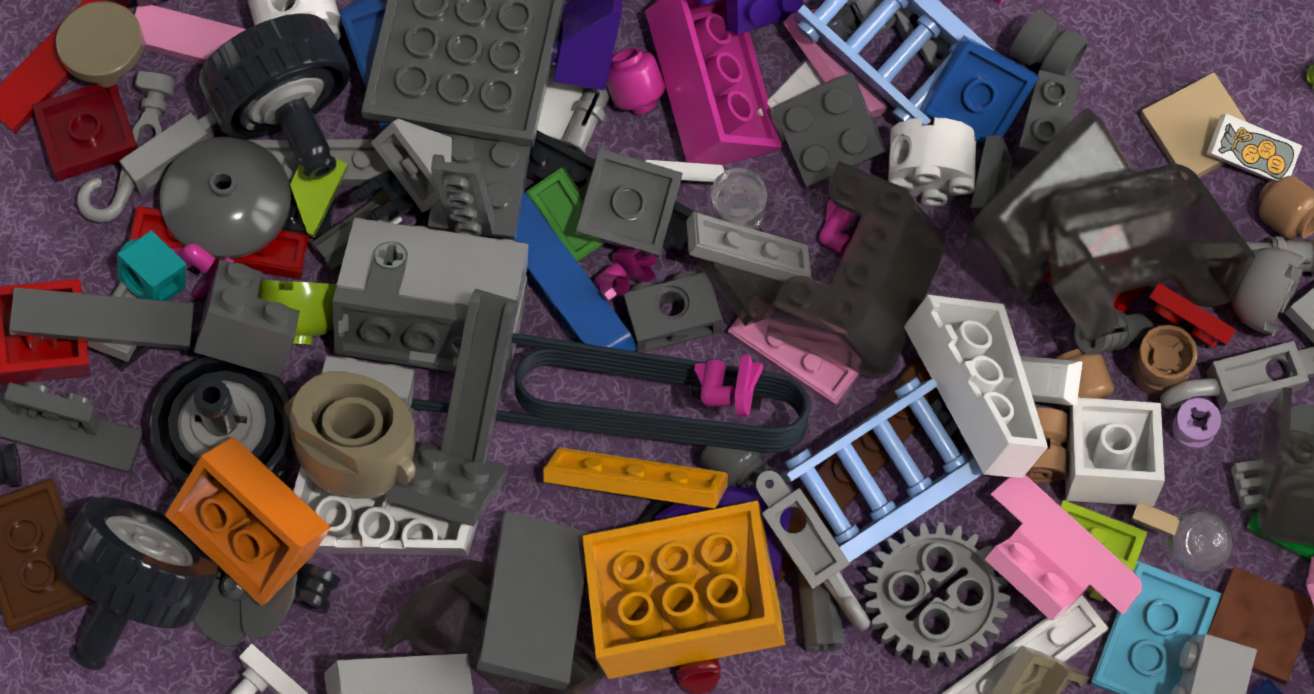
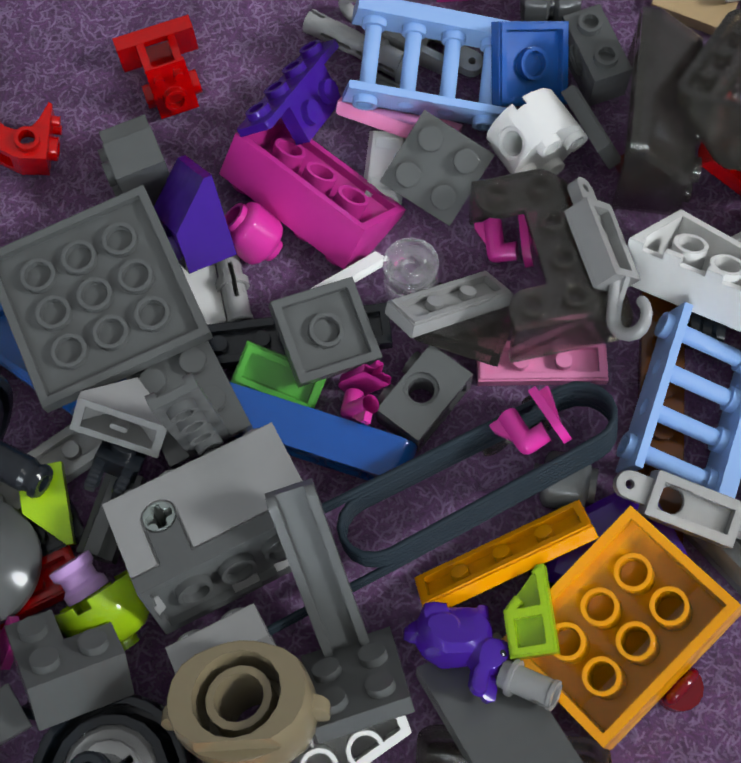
camera: 30 degrees left, 0 degrees up
none -> lavender wheel [49,550,108,607]
none -> dark purple animal [403,602,510,704]
none -> light grey pin [496,659,562,711]
none -> lime tile [503,563,560,661]
none -> light grey piece [564,177,653,342]

